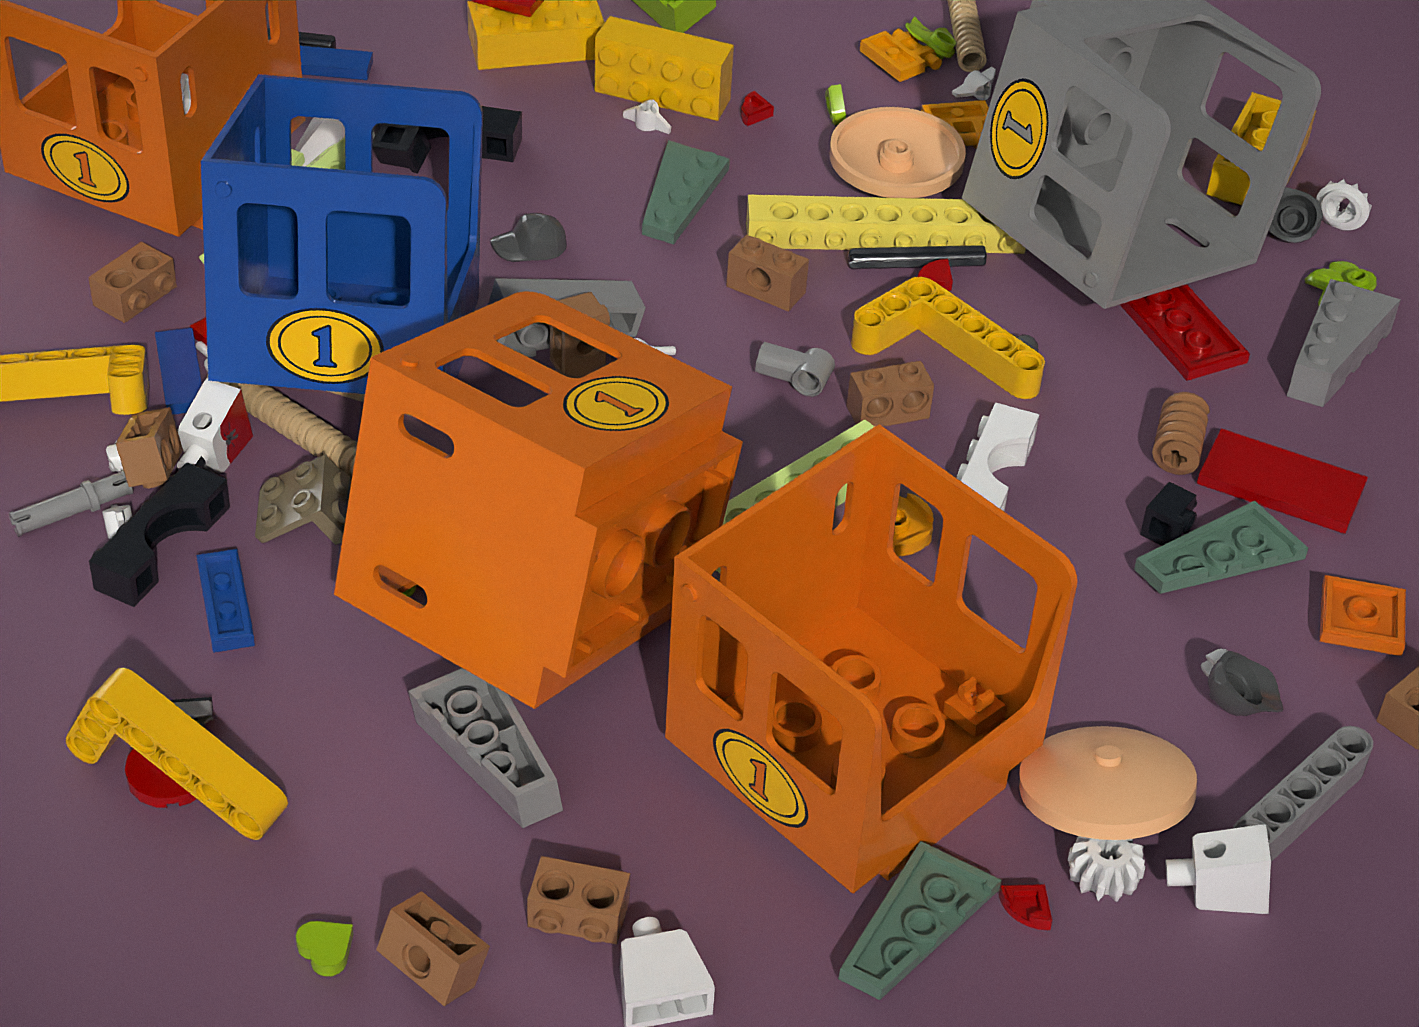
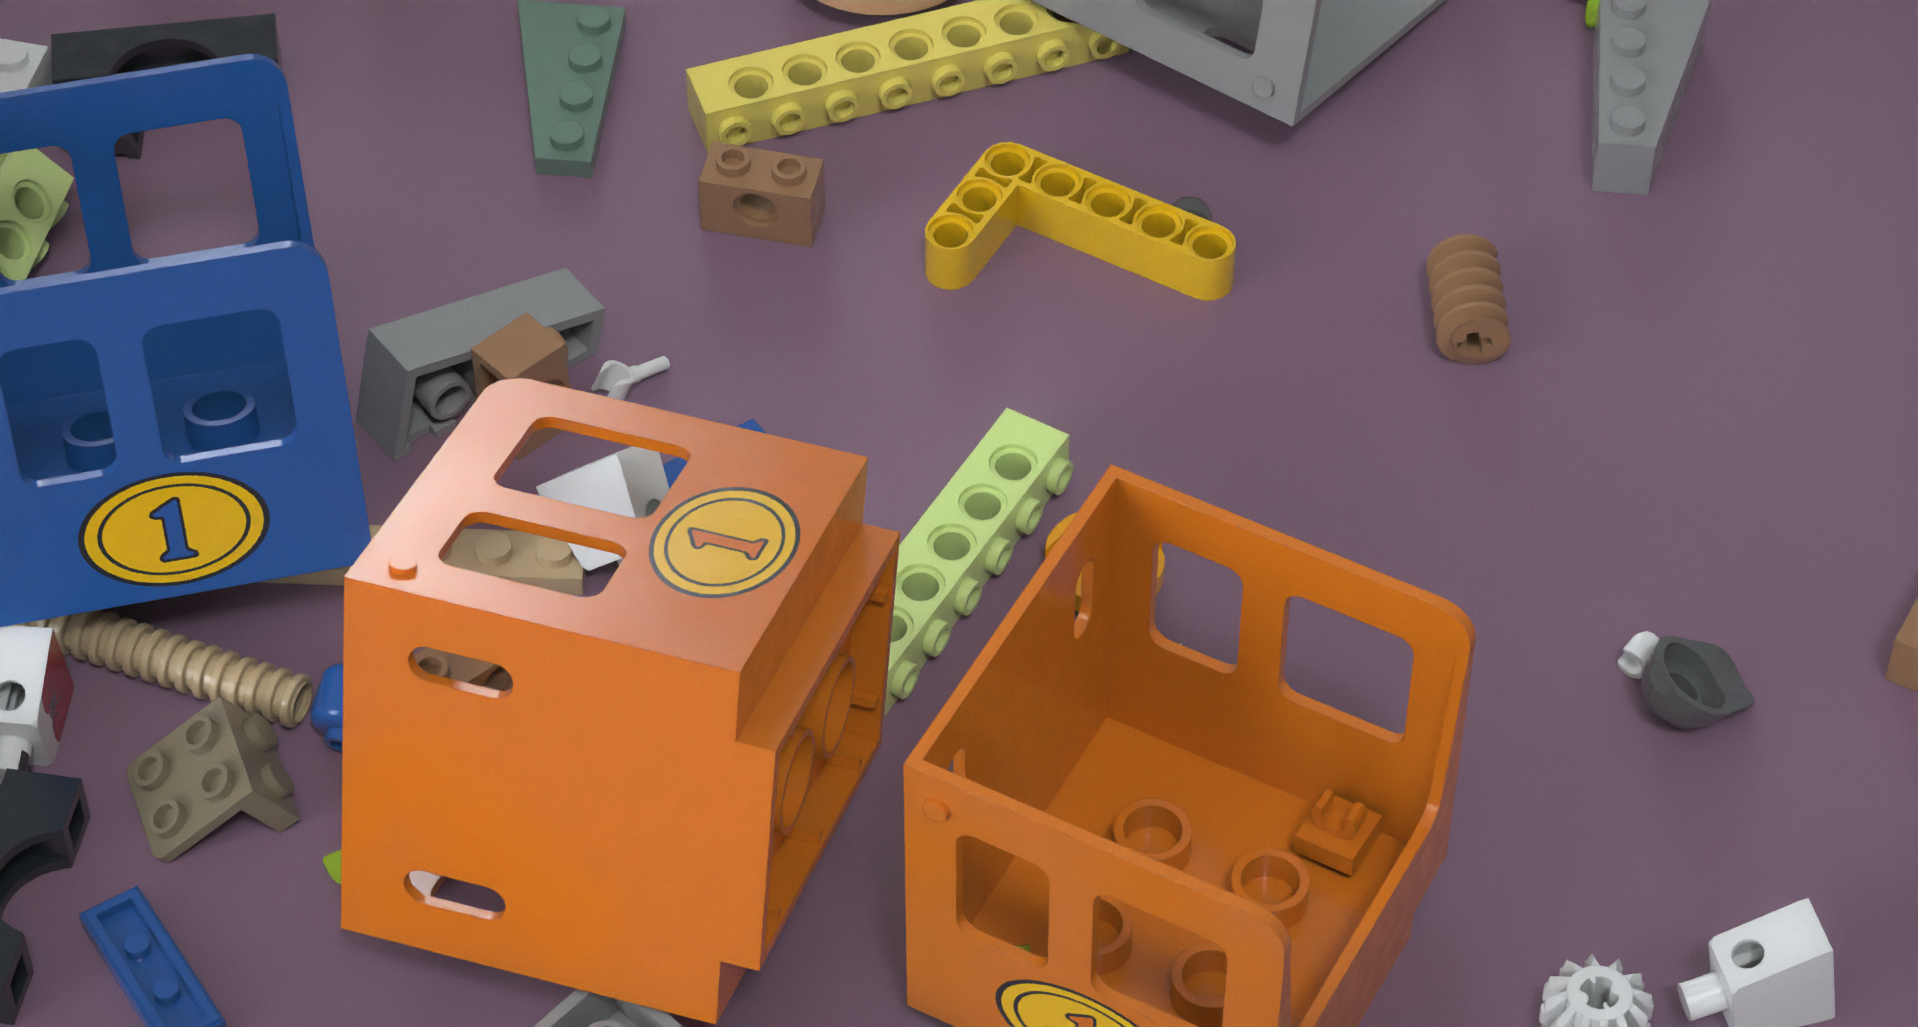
camera: 15 degrees left, 5 degrees up
dark grey piece [491,213,567,262] -> none
light grey piece [755,342,835,397] -> none
medium nougat brick [847,361,934,427] -> none
black axle [848,245,987,269] -> none
red tile [918,259,953,291] -> none
white arch [957,402,1039,511] -> none
light nougat dish [1019,726,1197,840] -> none
red tile [1120,284,1250,381] -> none
sand green wing [1134,501,1308,594] -> none
black brick [1140,482,1197,546] -> none
red tile [1197,428,1368,534] -> none
light grey beam [1232,726,1373,862] -> none
orange plate [1320,575,1406,656] -> none

